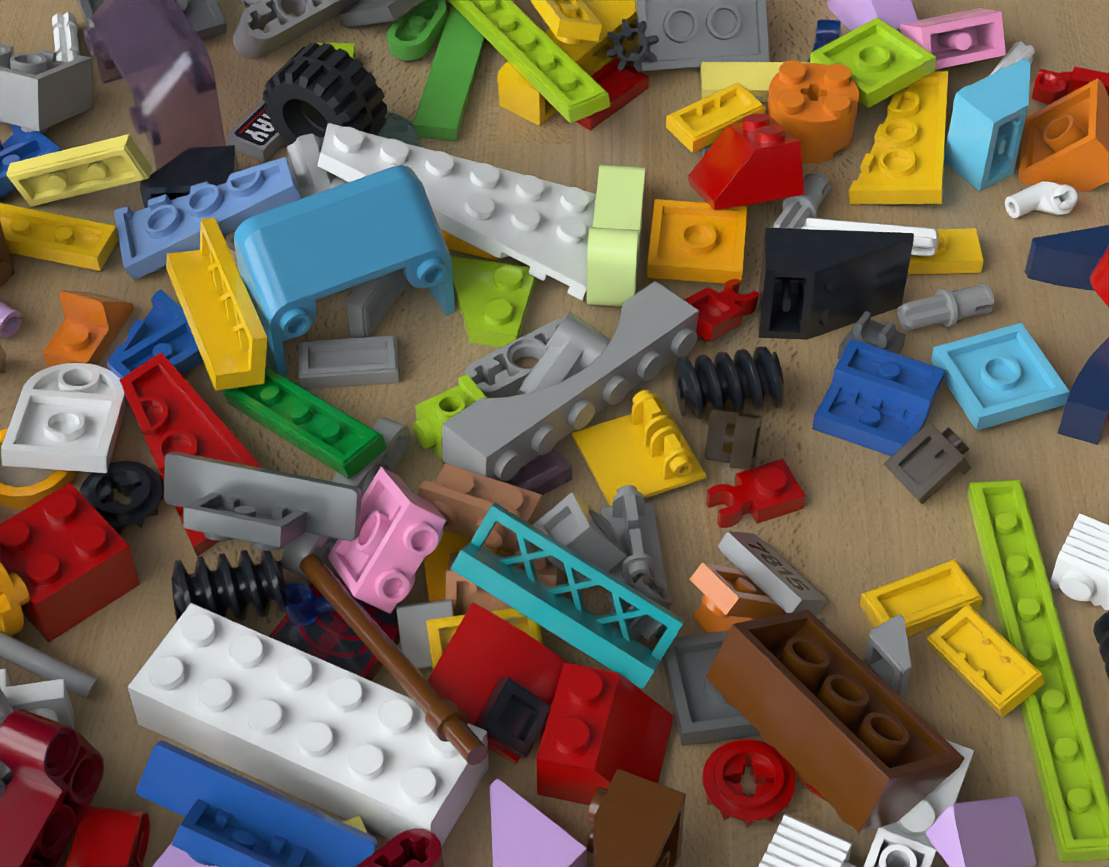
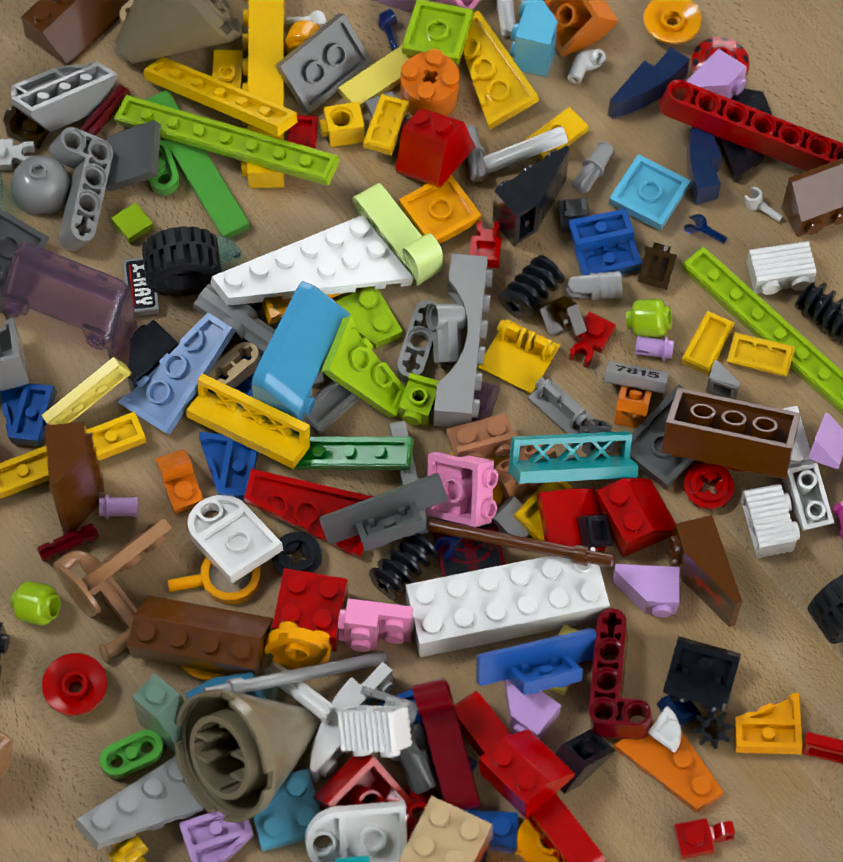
camera: 40 degrees left, 15 degrees up
light grey brick [532,492,627,589] -> none
black gear [605,19,659,74] -> none
none -> yellow brick [319,101,365,148]
none -> lime wing [321,316,405,418]
none -> bright pink plate [338,599,413,652]
none -> light grey hinge [565,271,622,300]
none -> lime head [626,298,672,338]
none -> lavender pin [635,336,674,361]
none -> clear blue hand [684,214,727,244]

